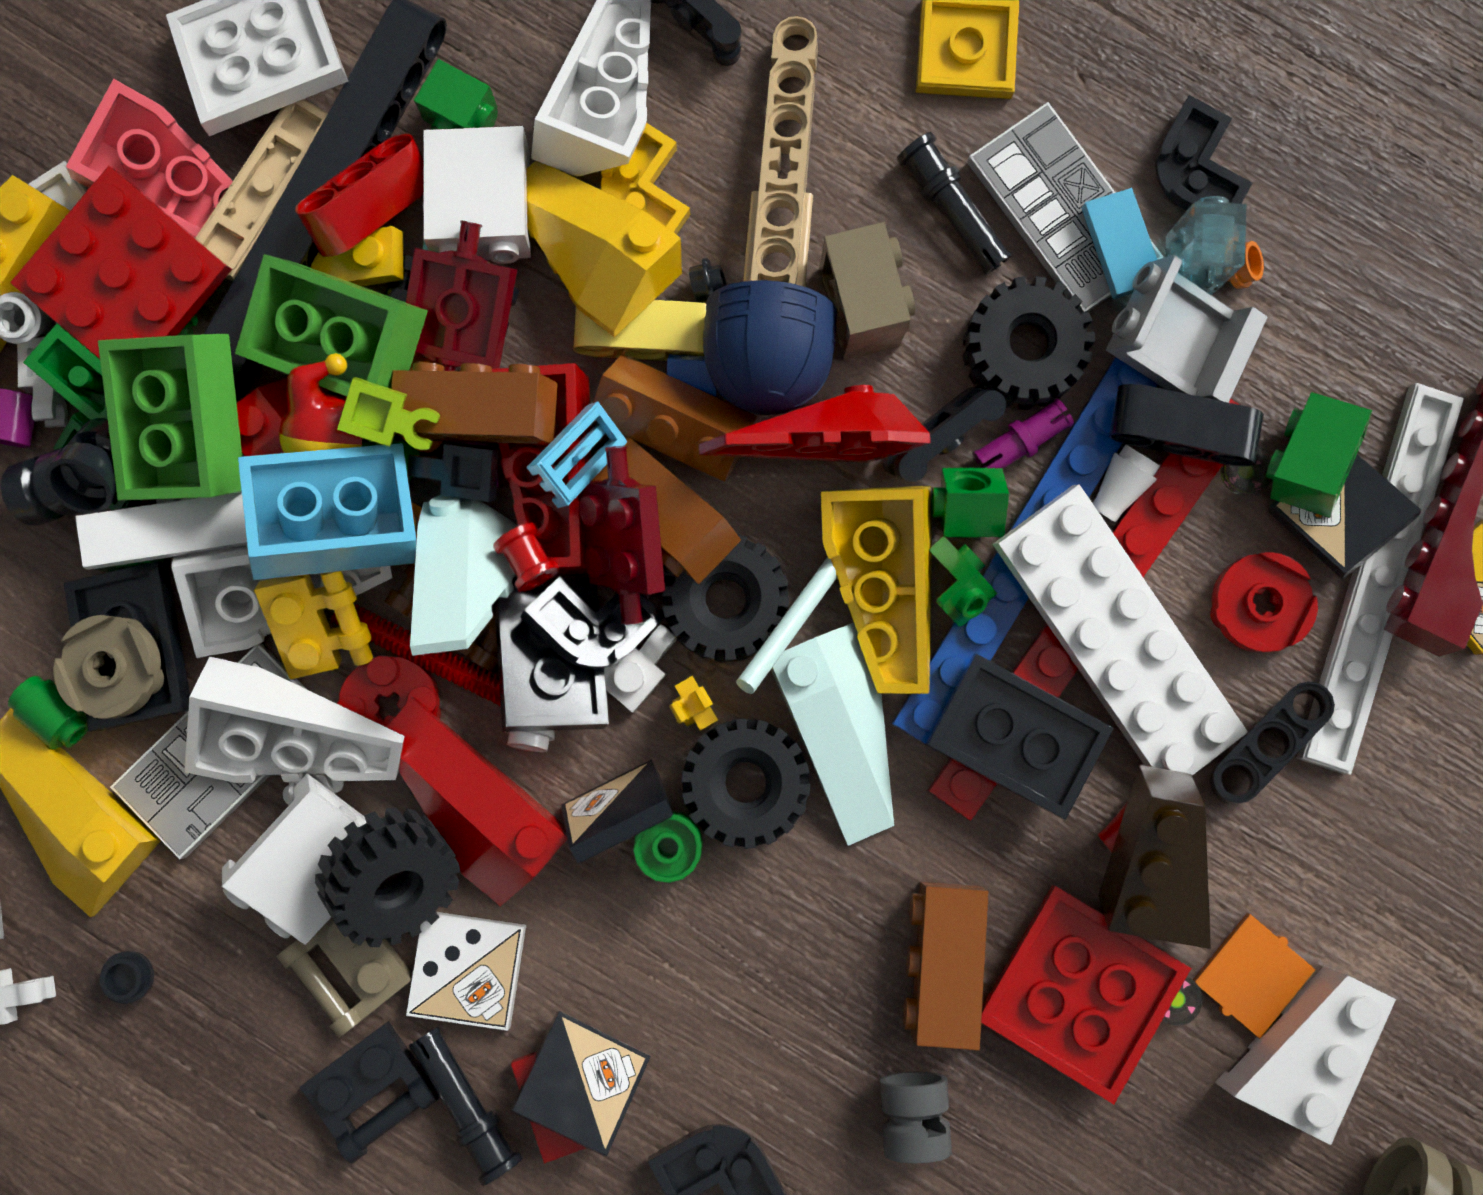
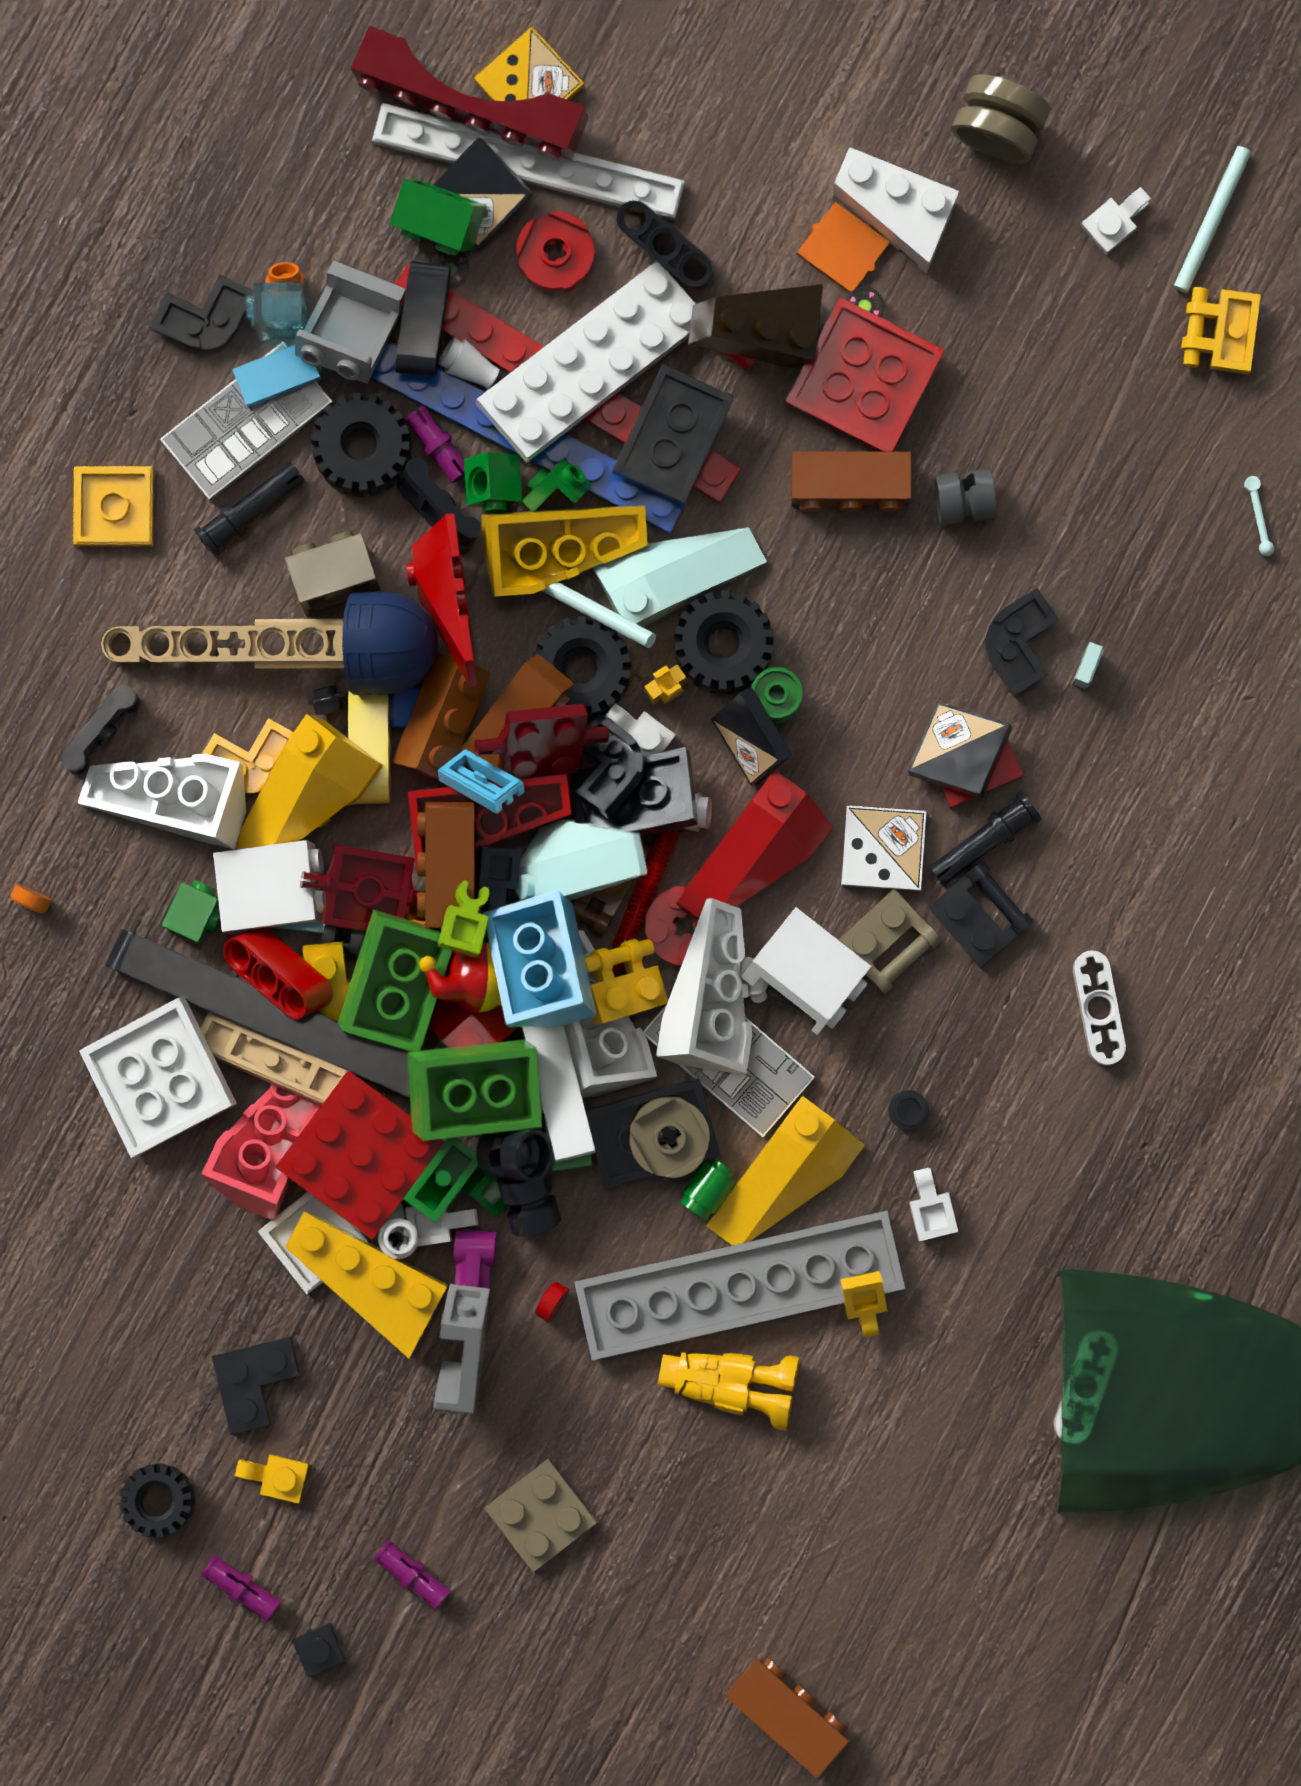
camera: 90 degrees left, 0 degrees up
black tyre [315,807,460,947] -> none
red bush [493,523,560,592] -> none

